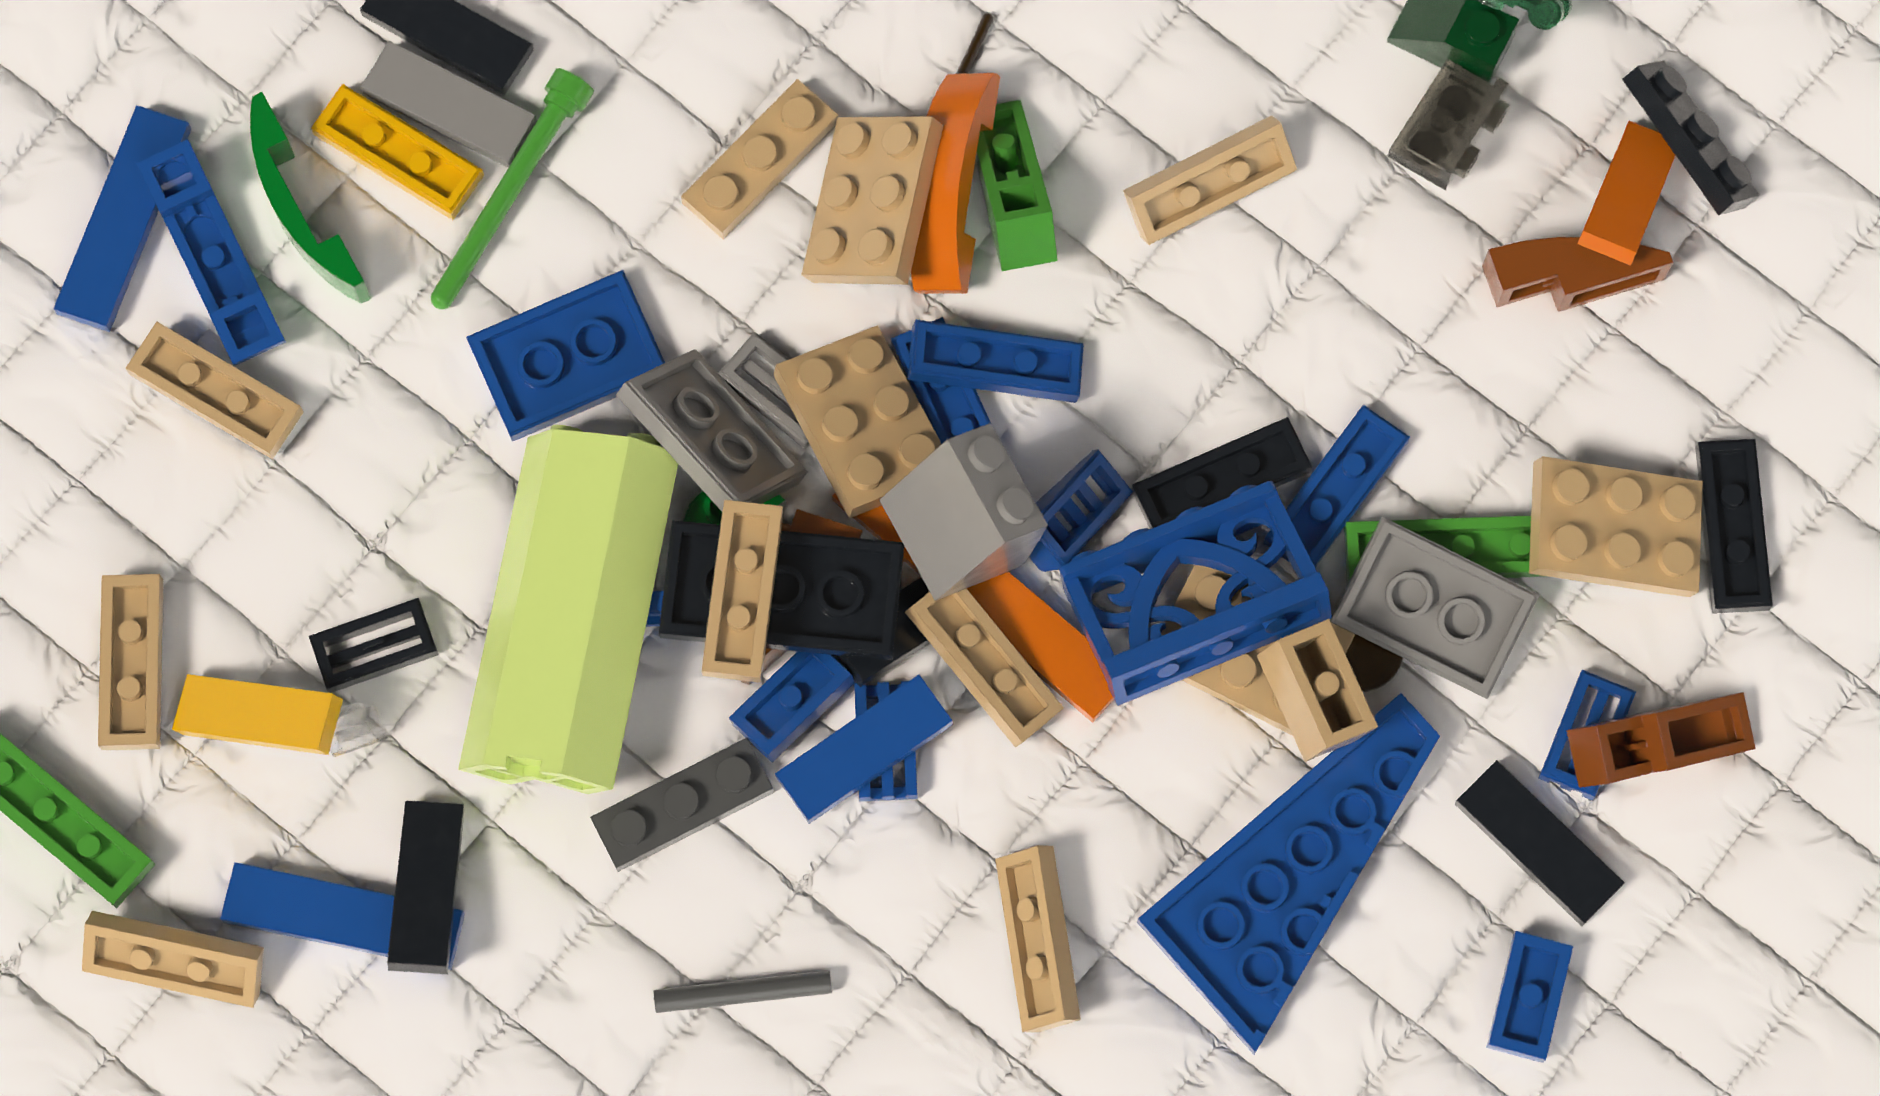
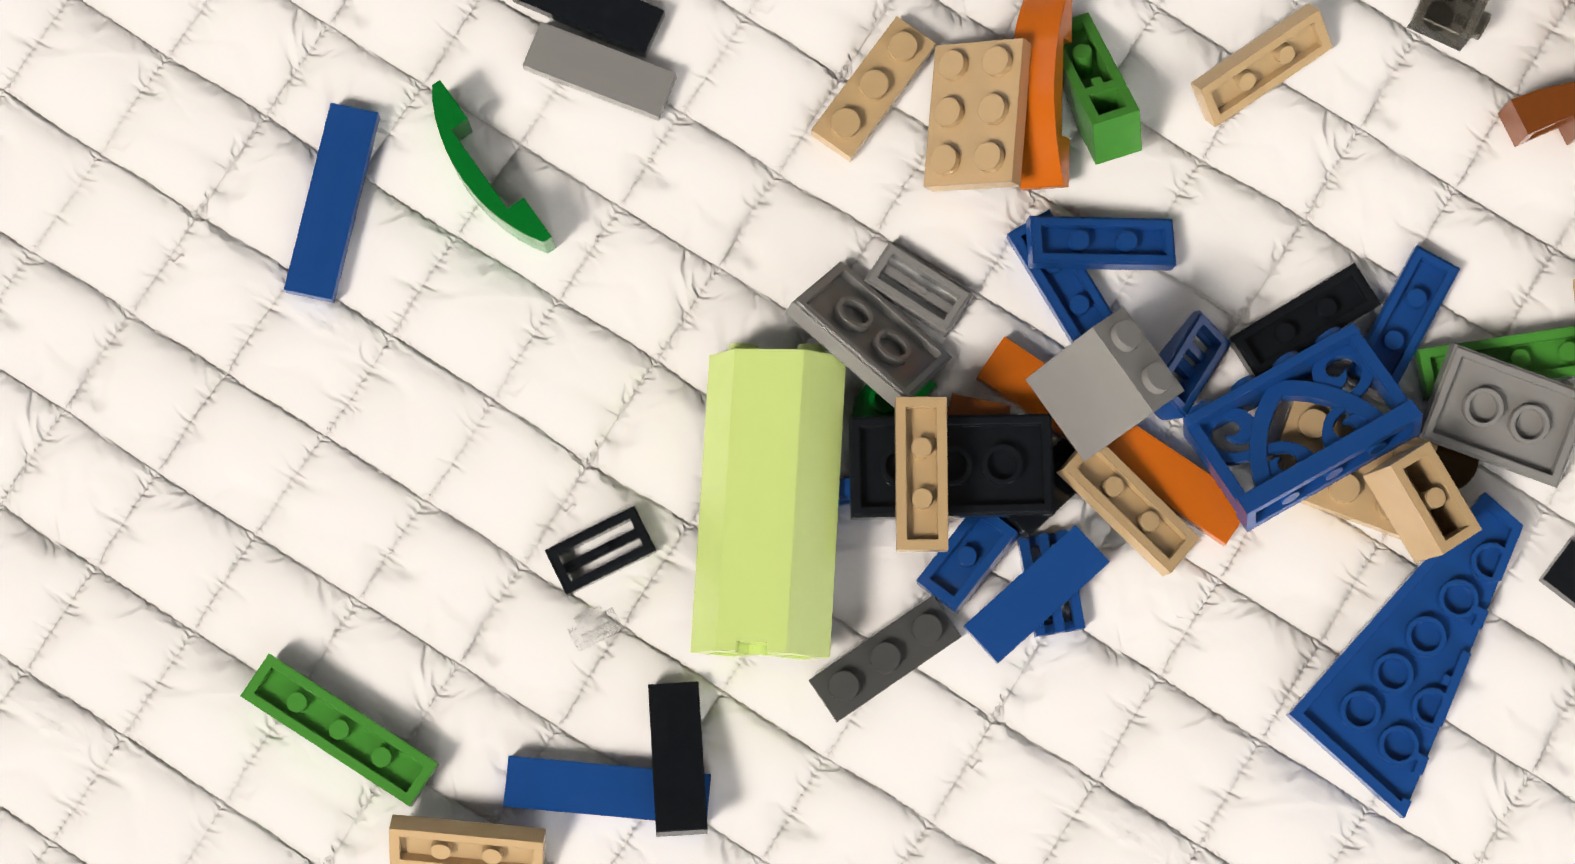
camera: 10 degrees left, 5 degrees up
tan plate [98,574,163,750] -> none
tan plate [125,321,304,460] -> none
blue slope [136,139,286,366] -> none
yellow tile [172,674,343,755] -> none
yellow tile [311,83,484,221] -> none
bright green piece [430,68,594,310] -> none
blue tile [466,270,665,442] -> none
dark grey bar [653,970,832,1013] -> none
tan plate [773,325,942,518] -> none
tan plate [995,845,1081,1032] -> none

